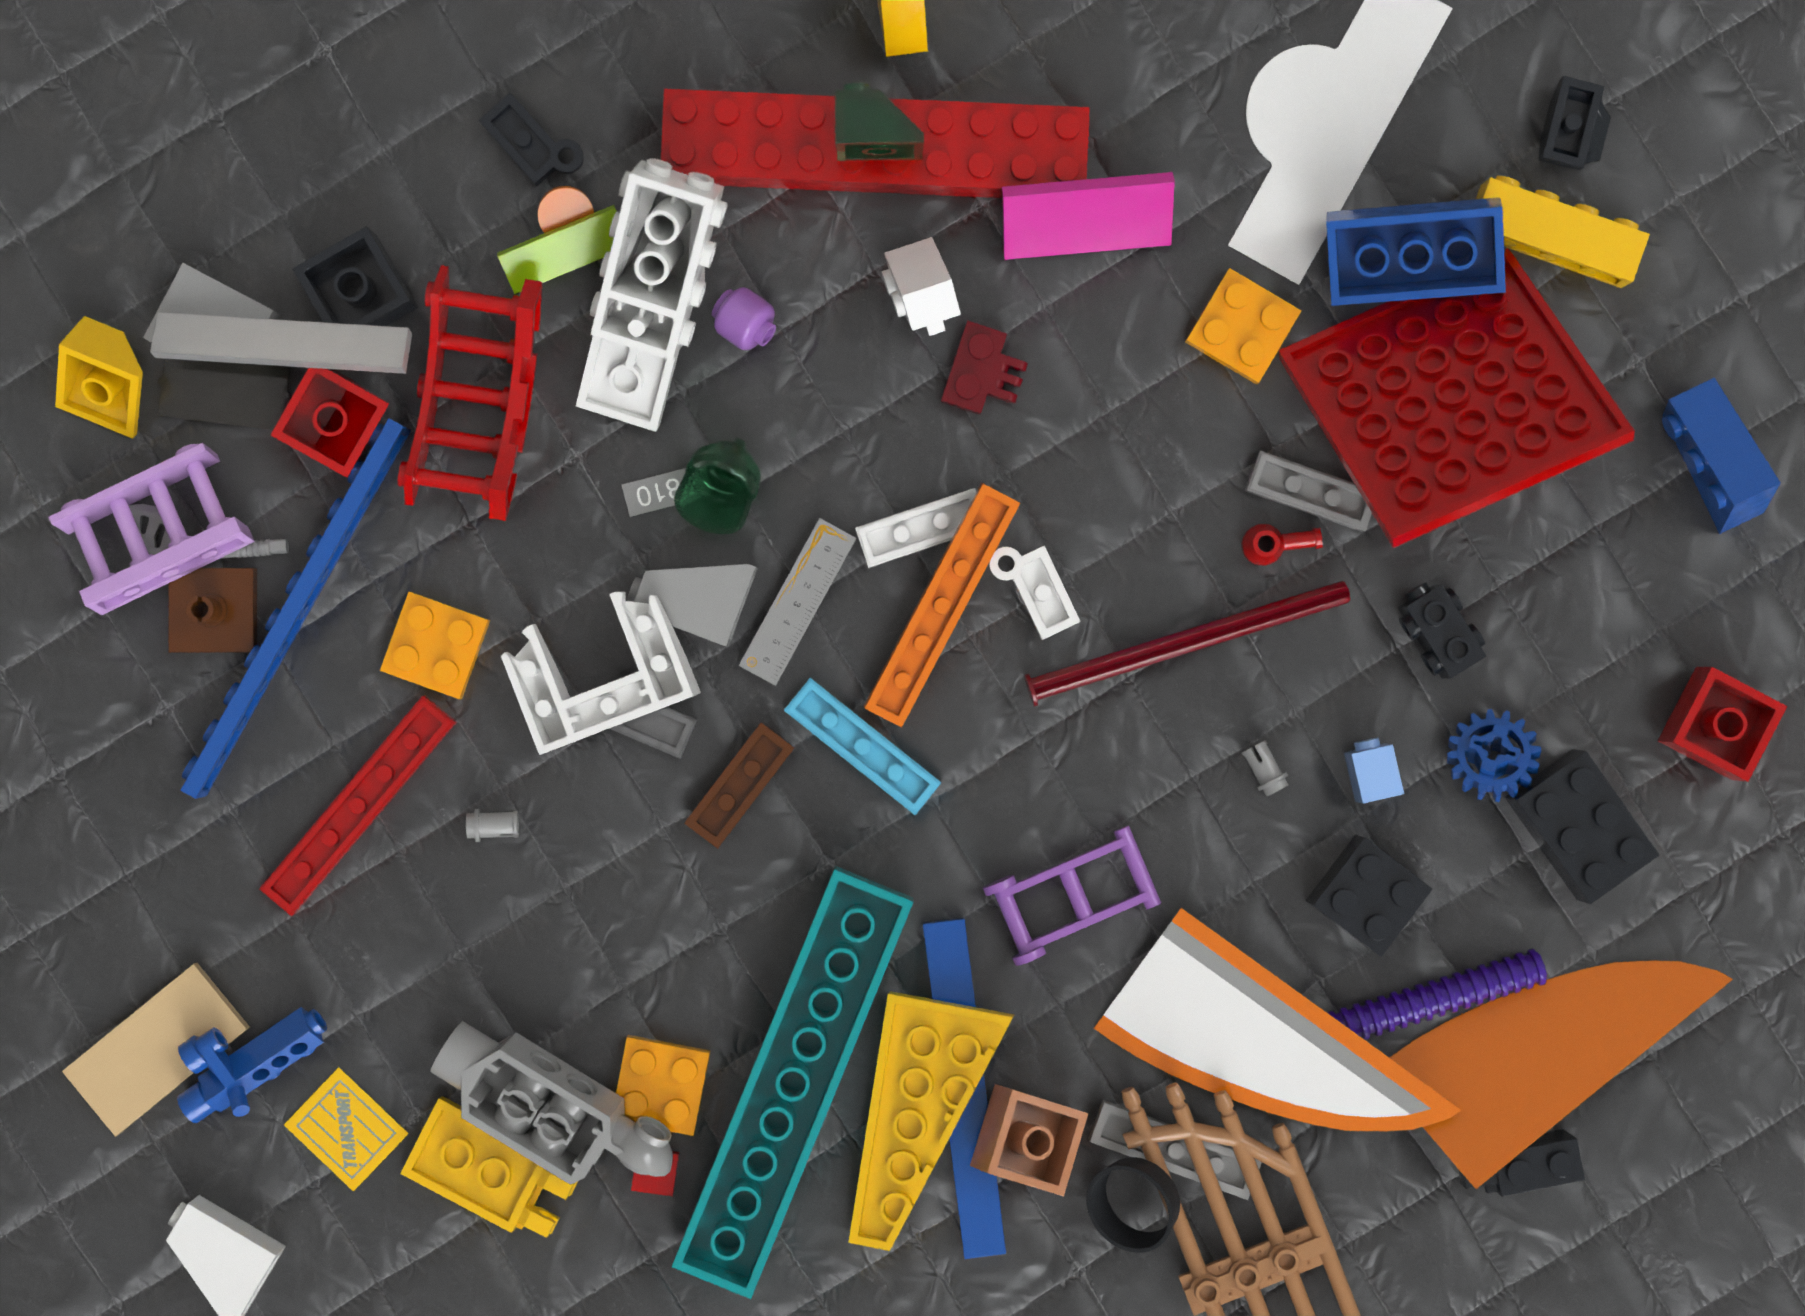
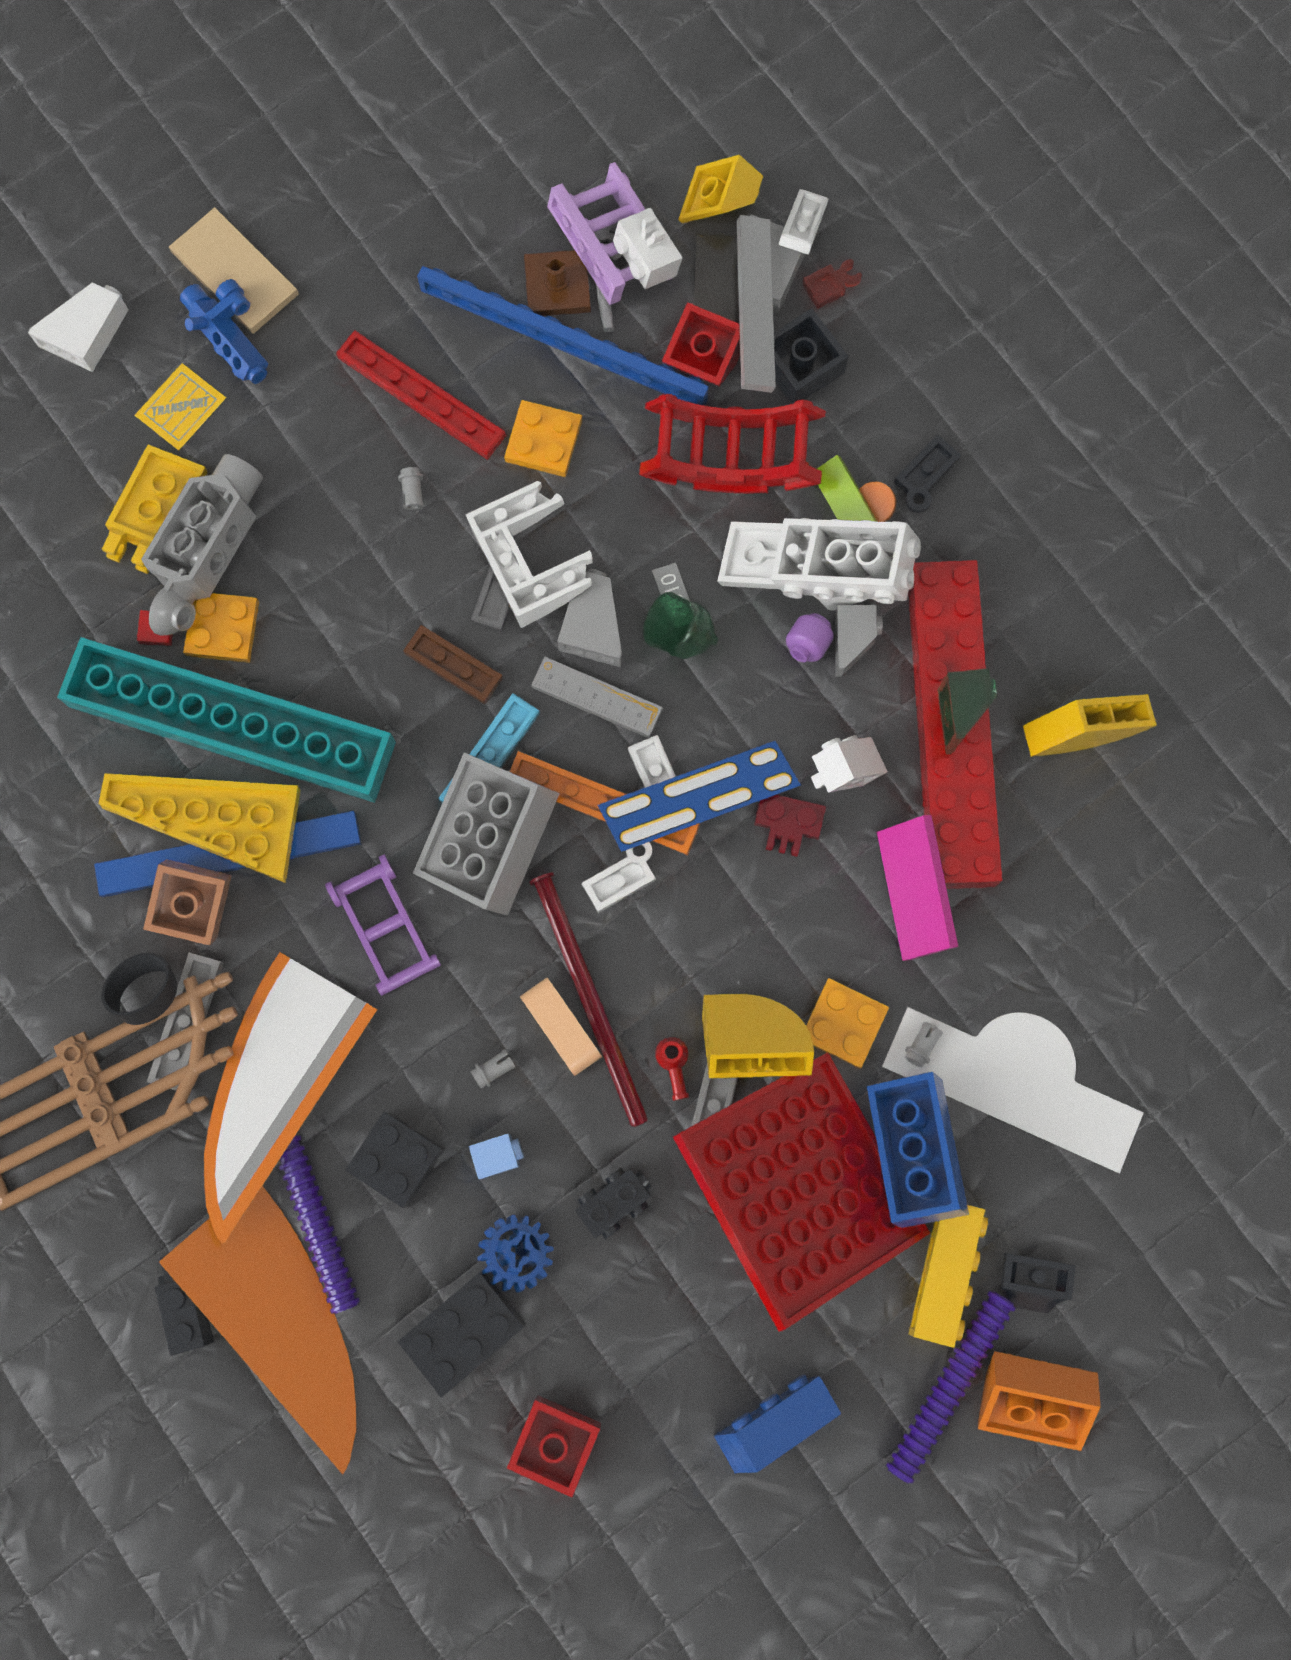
camera: 90 degrees right, 10 degrees down
none -> light grey slope [413,752,560,916]
none -> light nougat beam [520,977,602,1076]
none -> sticker [598,741,801,852]
none -> white brick [613,208,682,289]
none -> yellow brick [702,994,814,1078]
none -> white tile [779,189,829,255]
none -> clear red plate [803,259,862,309]
none -> light grey slope [834,605,883,677]
none -> dark purple piece [886,1291,1016,1484]
none -> light grey pin [905,1022,943,1068]
none -> orange slope [978,1351,1101,1451]

